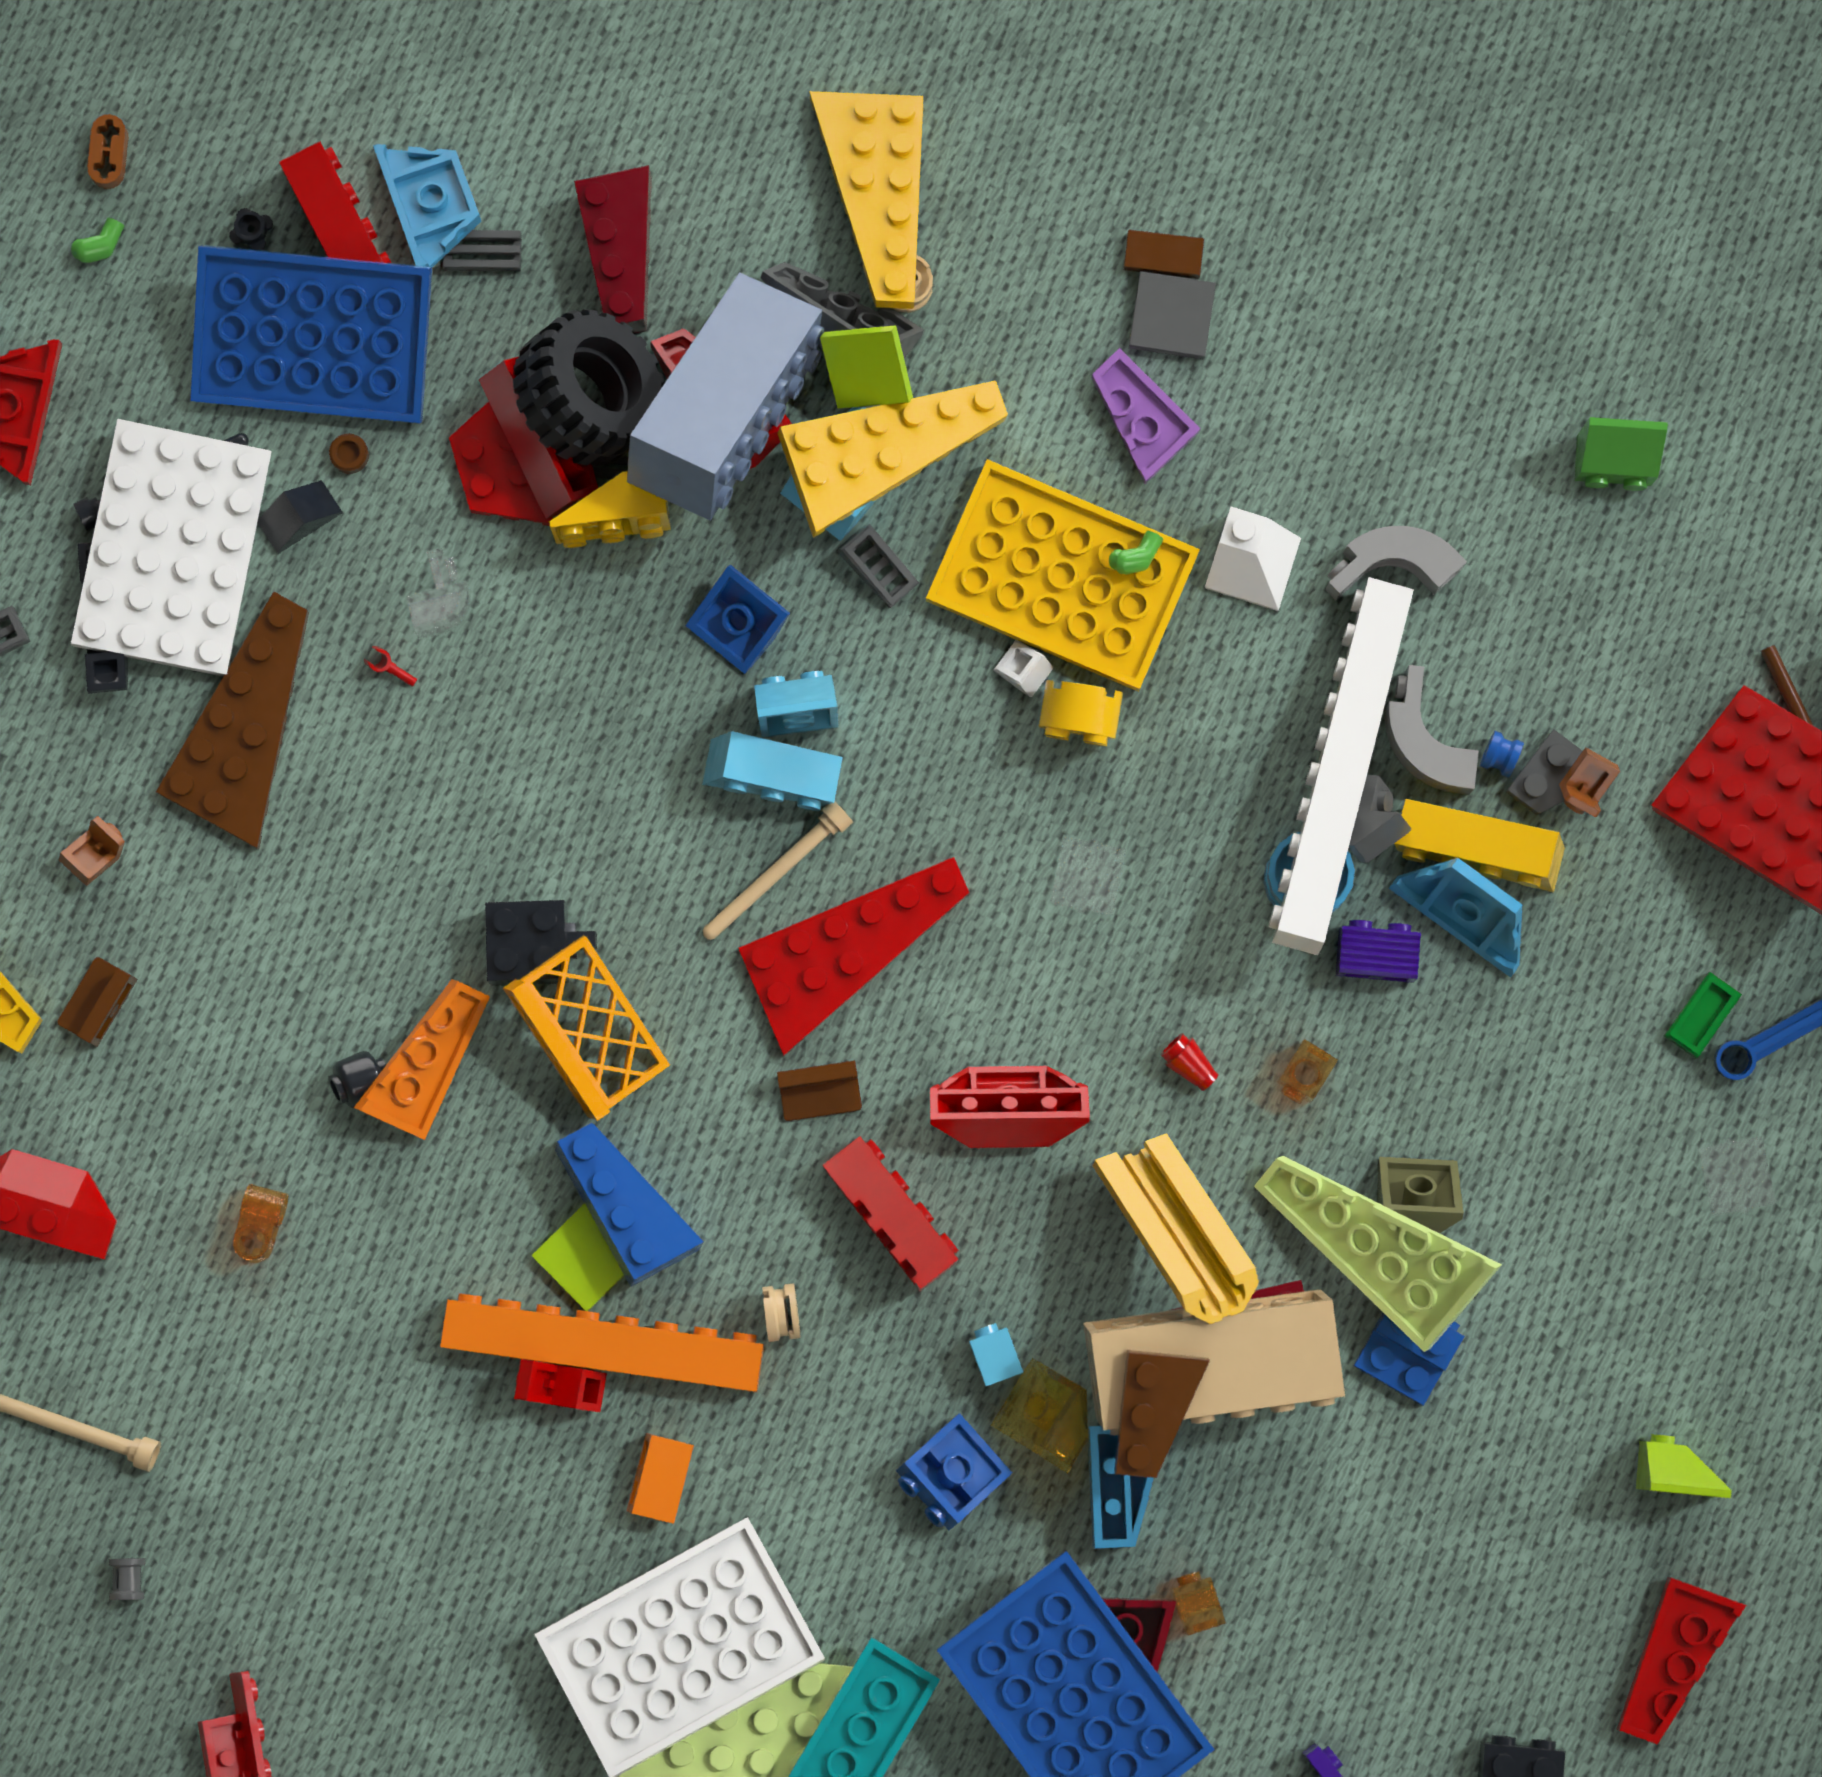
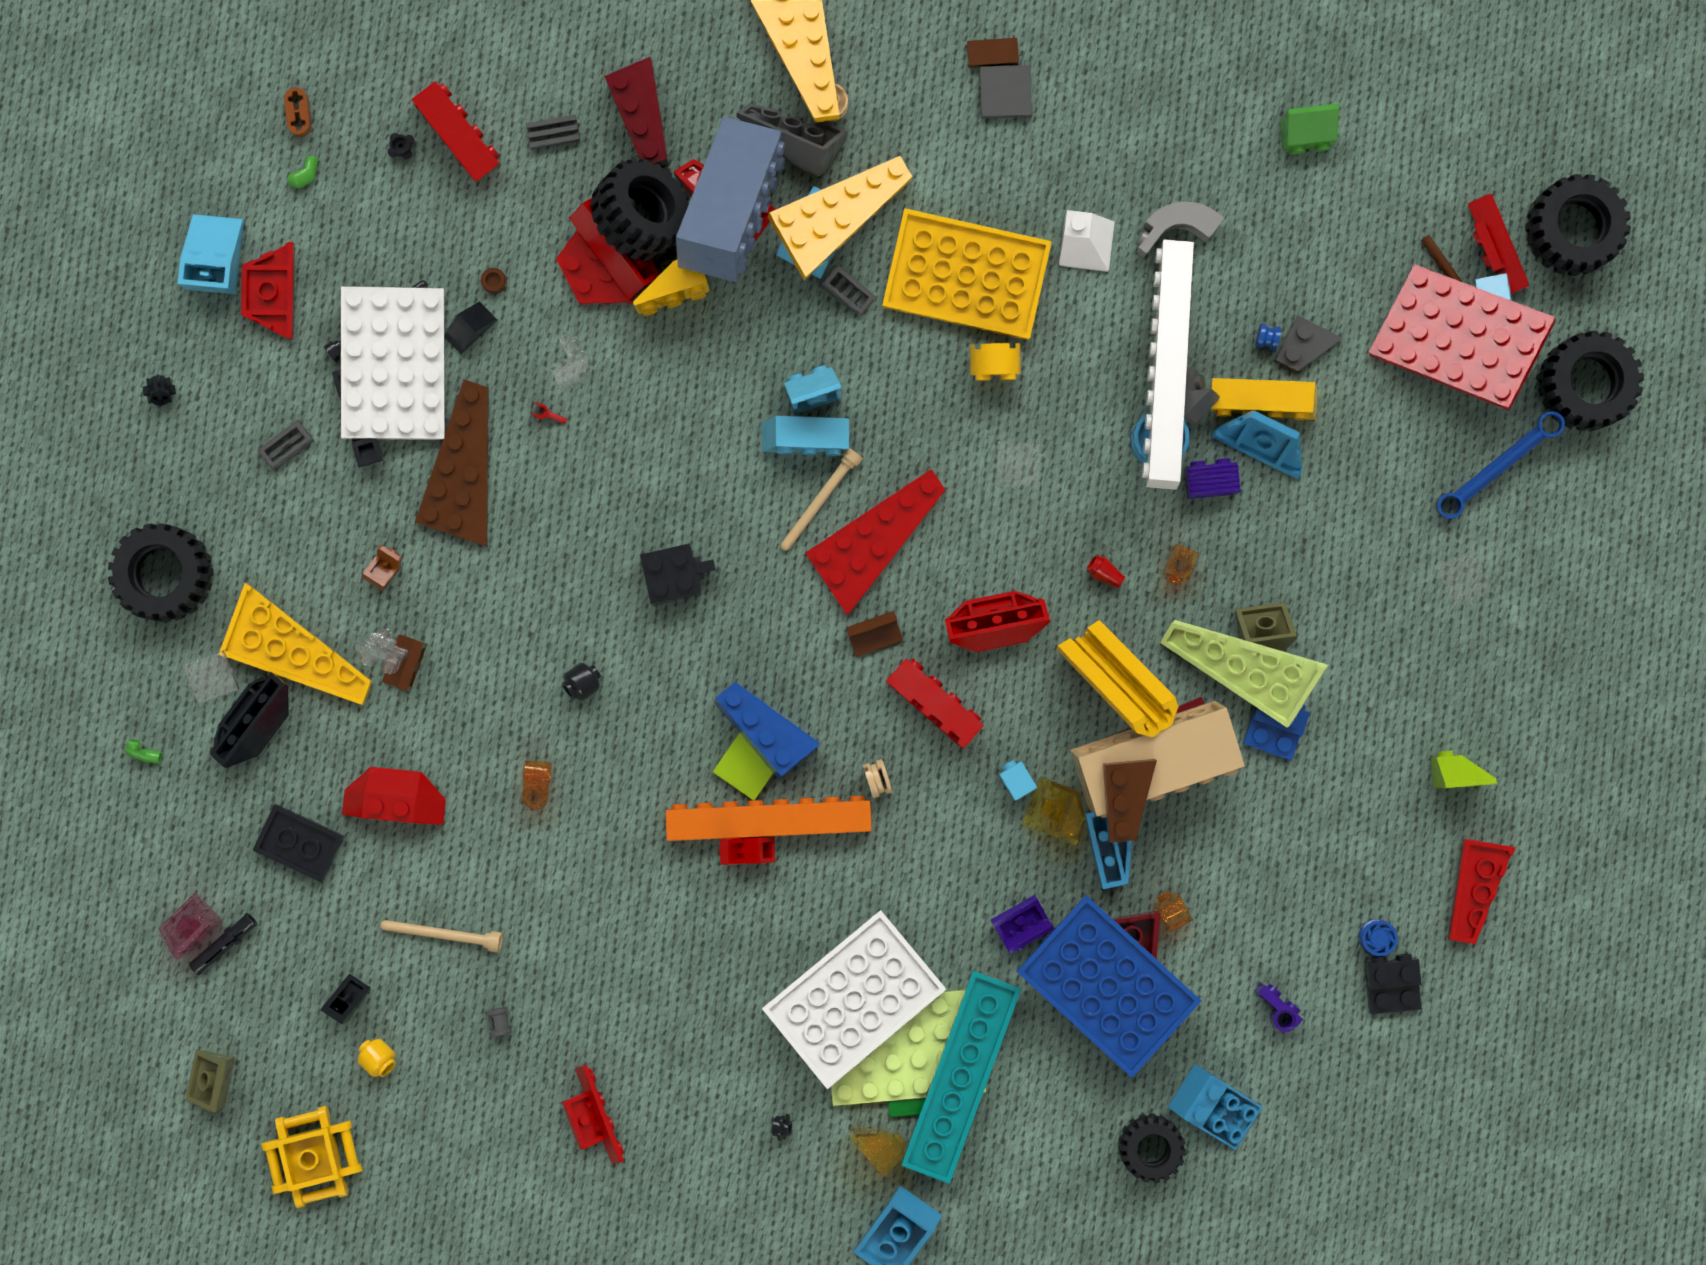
camera: 10 degrees left, 5 degrees up
blue plate [191,245,432,423] -> none
orange wing [354,979,490,1140] -> none
dark azure wing [373,144,482,268] -> none
light orange fence [503,935,670,1121] -> none
orange hinge [626,1433,694,1524] -> none
blue slope [685,565,790,674] -> none
lime tile [820,325,913,409] -> none
blue plate [896,1413,1012,1531] -> none
white slope [993,640,1053,697] -> none
medium lavender wing [1092,348,1201,484] -> none
bright green arm [1109,530,1163,575] -> none
light grey arch [1384,665,1479,795] -> none
dark orange bracket [1559,747,1620,817] -> none
green tile [1664,972,1742,1059] -> none
none -> clear hips [355,628,408,674]
none -> dark purple bracket [991,895,1054,954]
none -> blue wheel [1358,919,1398,956]

